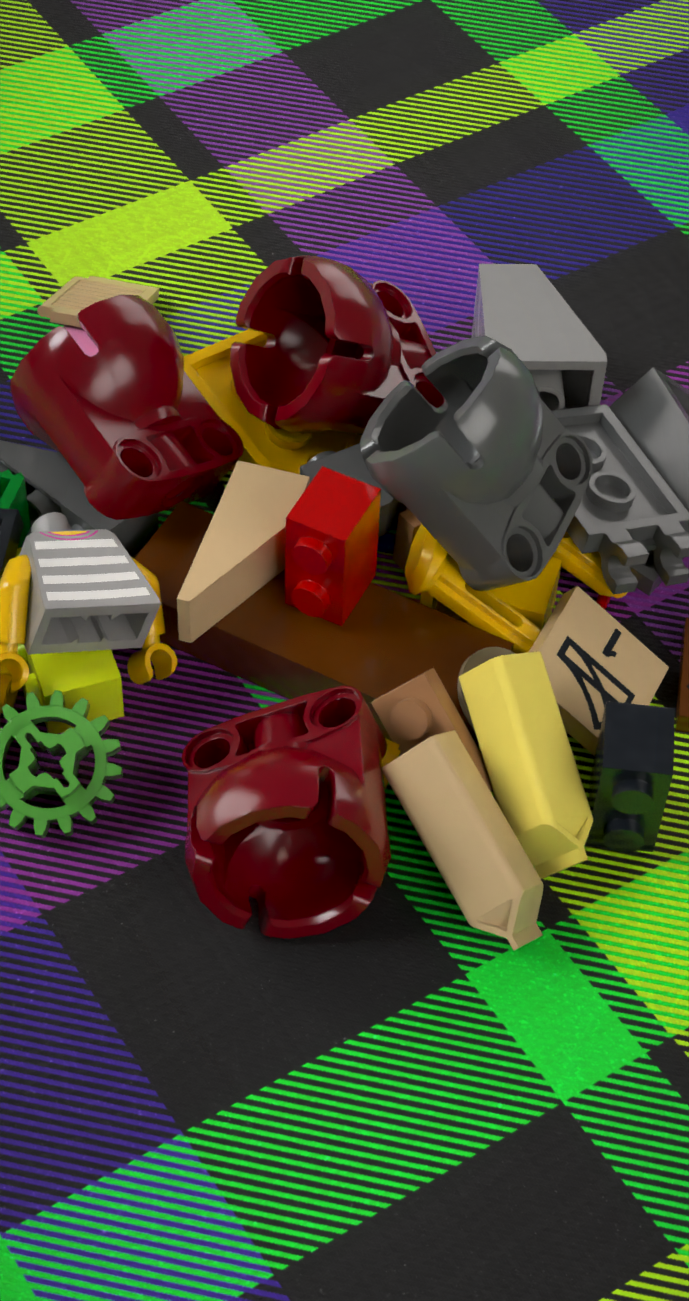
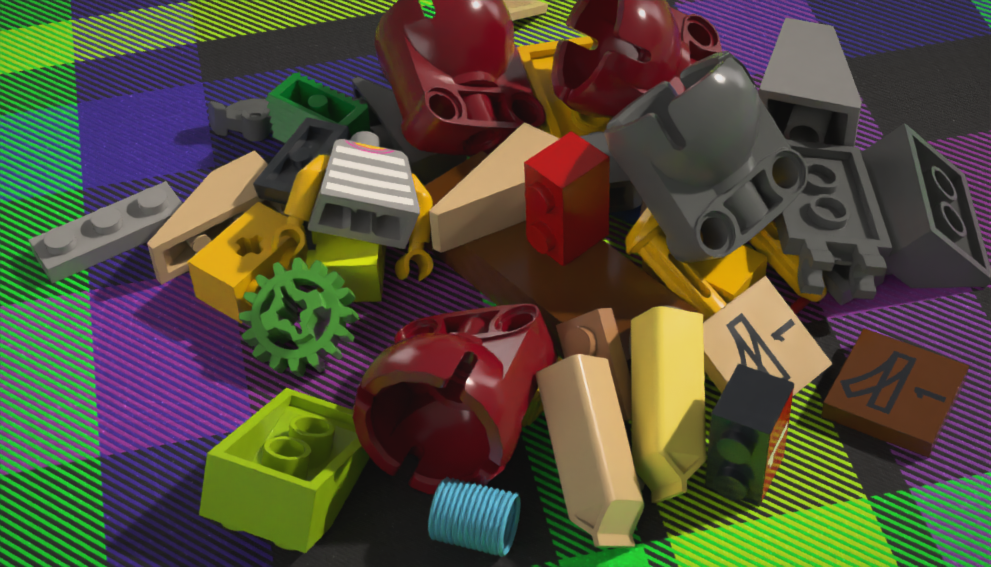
camera: 25 degrees right, 5 degrees down
none -> lime slope [199,388,370,553]
none -> medium azure piece [428,476,521,557]

